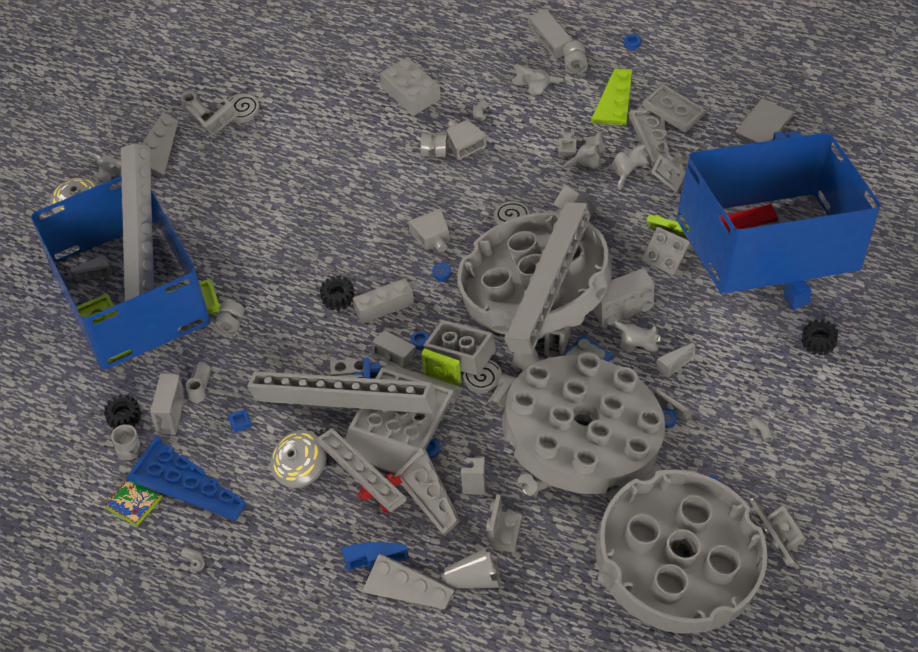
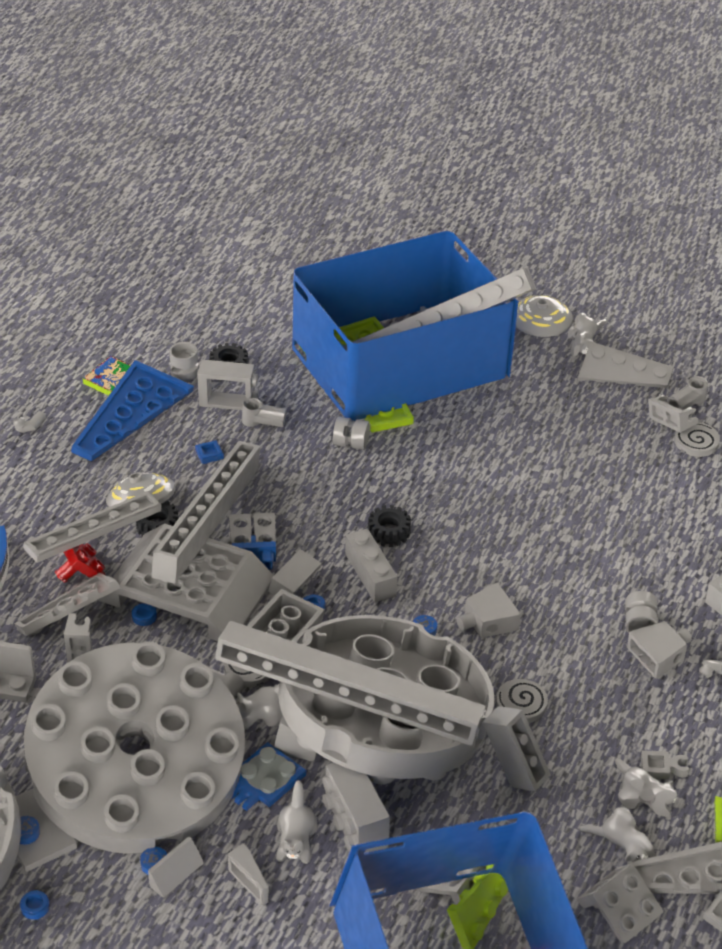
camera: 85 degrees right, 10 degrees down
lime tile [421,349,462,386] -> none

